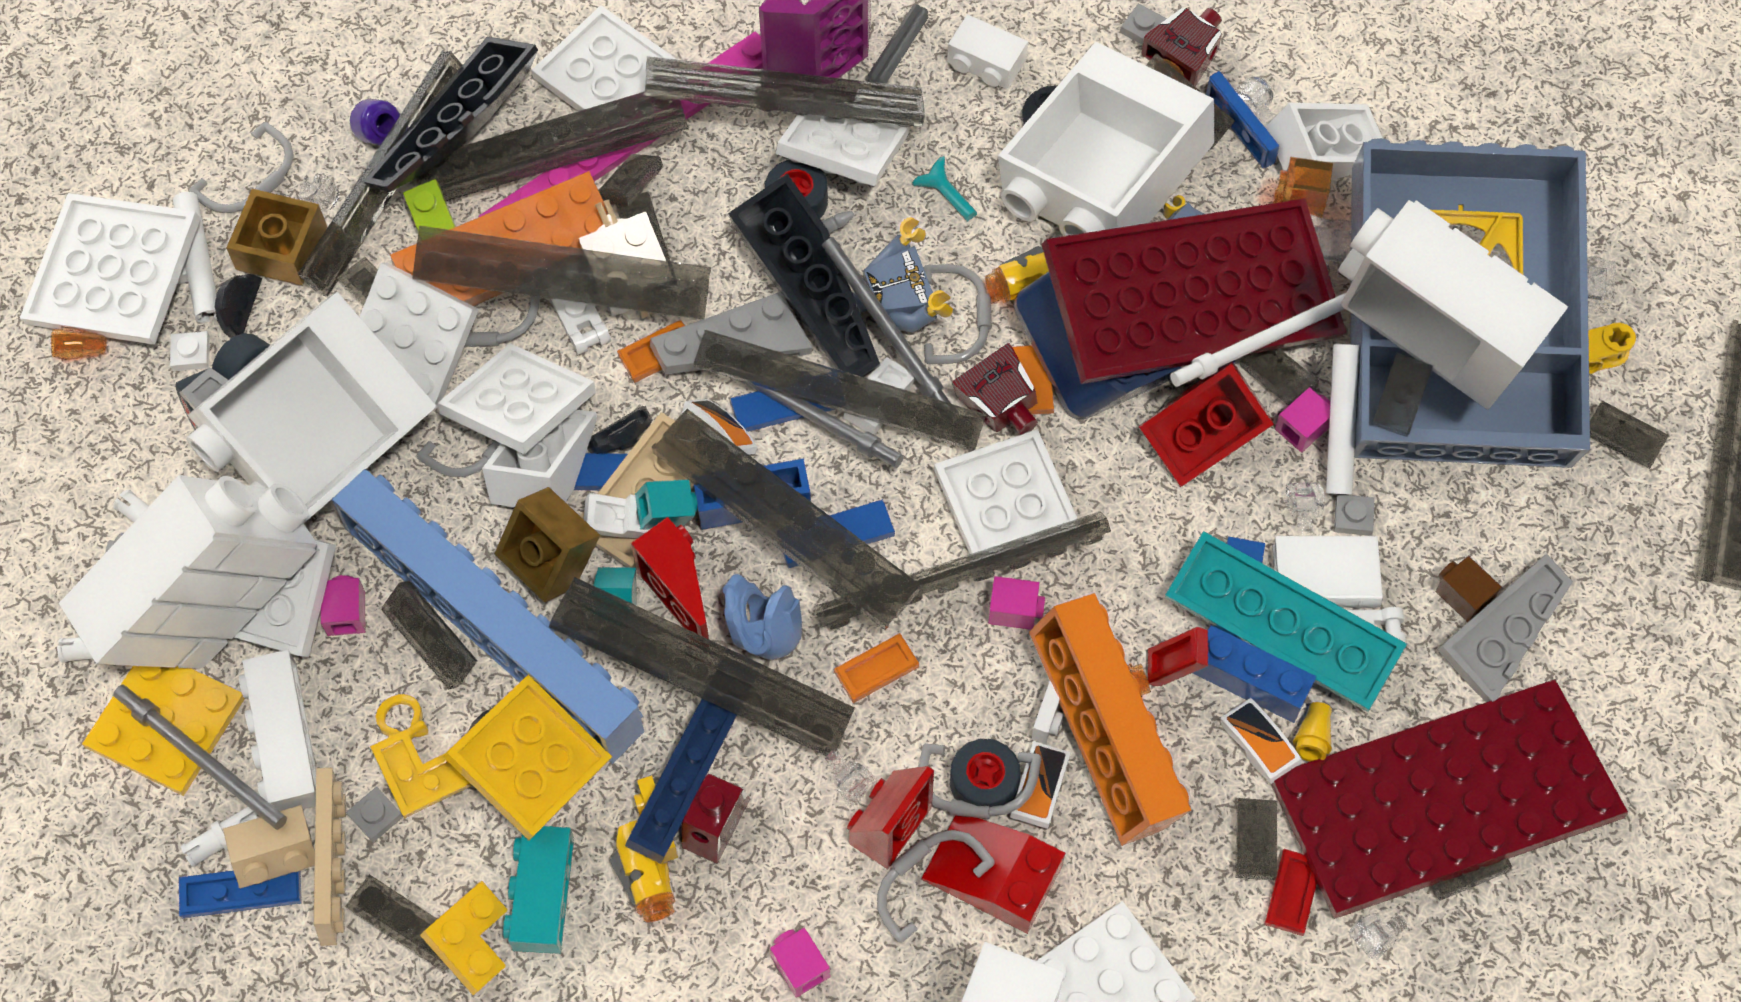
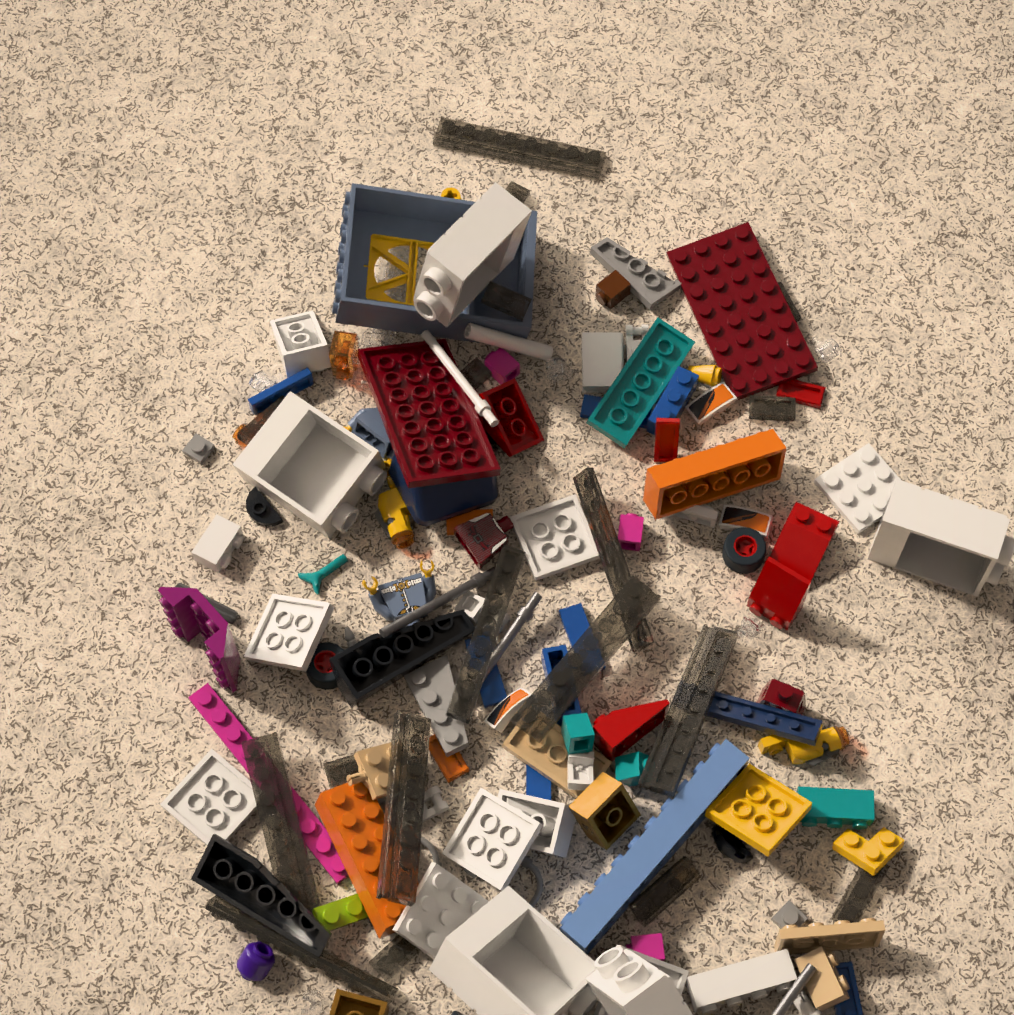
camera: 90 degrees left, 0 degrees up
yellow plate [370,729,473,819] -> none
yellow piece [375,694,428,740] -> none
black plate [587,406,653,454] -> none
clear smoke plate [598,154,663,206] -> none
clear smoke plate [644,56,925,127] -> none
medium blue helmet [723,574,802,660] -> none
dark pink brick [770,927,831,998] -> none
orange tile [834,633,919,703] -> none
light grey piece [877,830,995,943] -> none
light grey piece [918,744,1041,819] -> none
light grey piece [923,264,992,364] -> none
dark red torso [1141,8,1222,89] -> none
light grey plate [1334,494,1375,536] -> none

